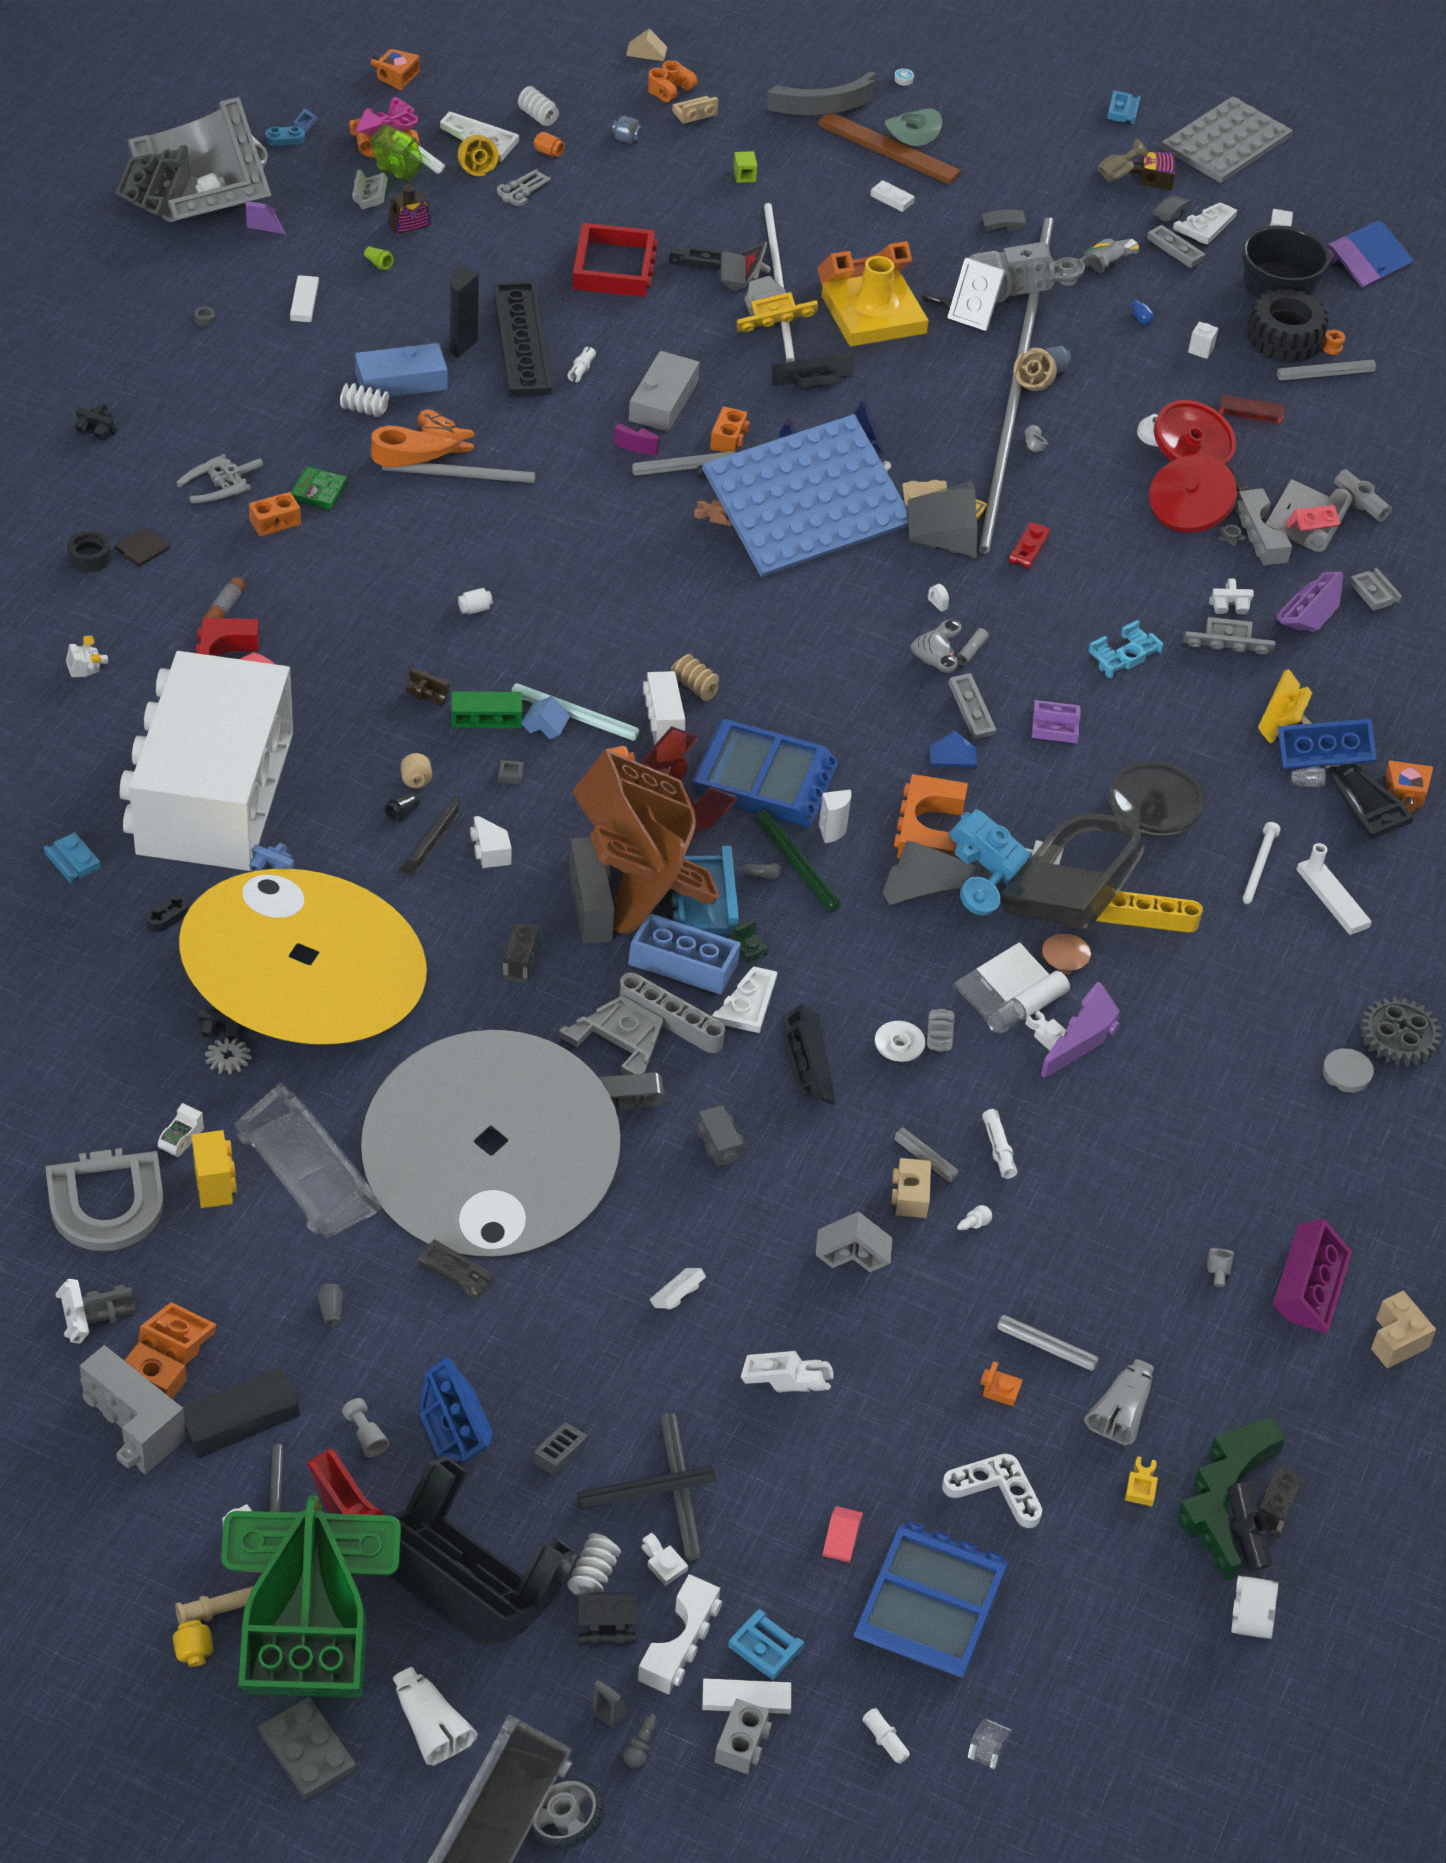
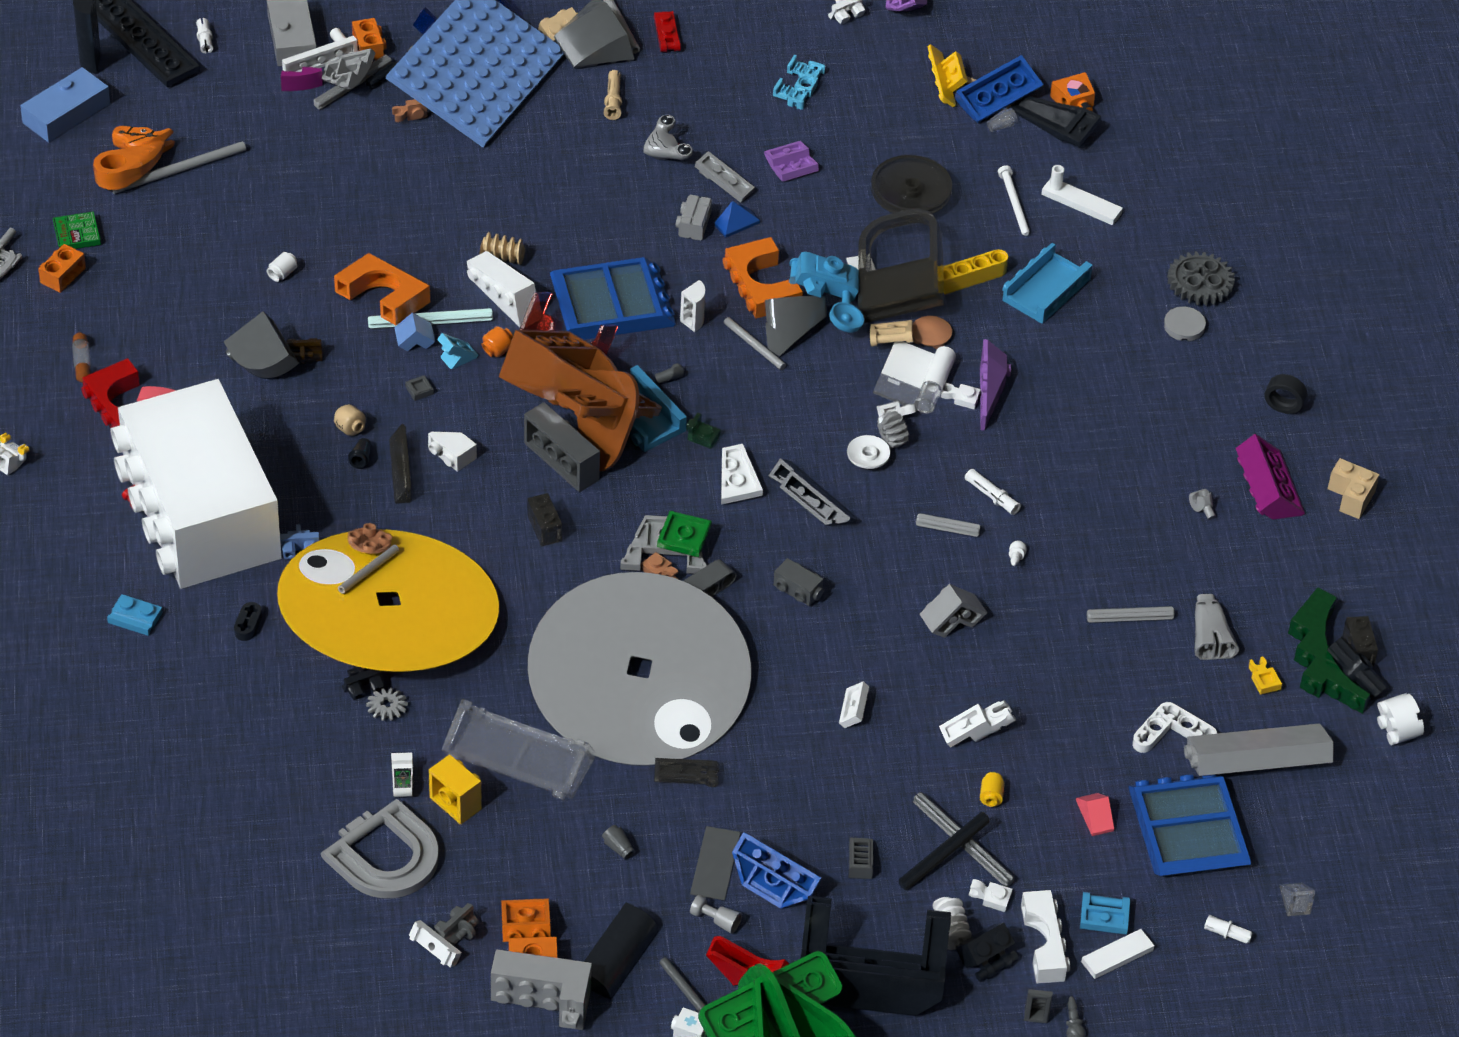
camera: 30 degrees left, 0 degrees up
white piece [340,383,389,417] -> none
green brick [452,691,522,728] -> none
light grey beam [619,973,725,1053] -> none
medium blue brick [628,914,741,995] -> none
light grey brick [714,1698,772,1774] -> none
dark green axle [756,809,840,911] -> none
tan brick [891,1158,931,1218] -> none
white tile [928,584,949,612] -> none
light grey piece [956,628,989,666] -> none
orange bracket [980,1361,1023,1407] -> none
light grey bracket [1183,617,1275,654] -> none
none -> dark grey brick [224,311,299,378]
none -> white piece [282,28,358,72]
none -> light grey slope [322,48,375,89]
none -> orange arch [334,253,430,325]
none -> light grey piece [338,545,399,594]
none -> nougat dish [347,523,392,554]
none -> medium azure slope [437,333,479,369]
none -> tan pin [604,70,622,120]
none -> nougat plate [641,552,678,579]
none -> green tile [657,511,712,557]
none -> light grey brick [676,195,712,241]
none -> dark grey sticker [690,826,740,901]
none -> light grey bar [724,317,786,370]
none -> tan plate [870,320,913,347]
none -> white plate [877,401,916,419]
none -> yellow brick [980,772,1005,807]
none -> dark azure panel [1002,243,1093,324]
none -> light grey brick [1184,723,1333,776]
none -> black tyre [1264,374,1307,414]

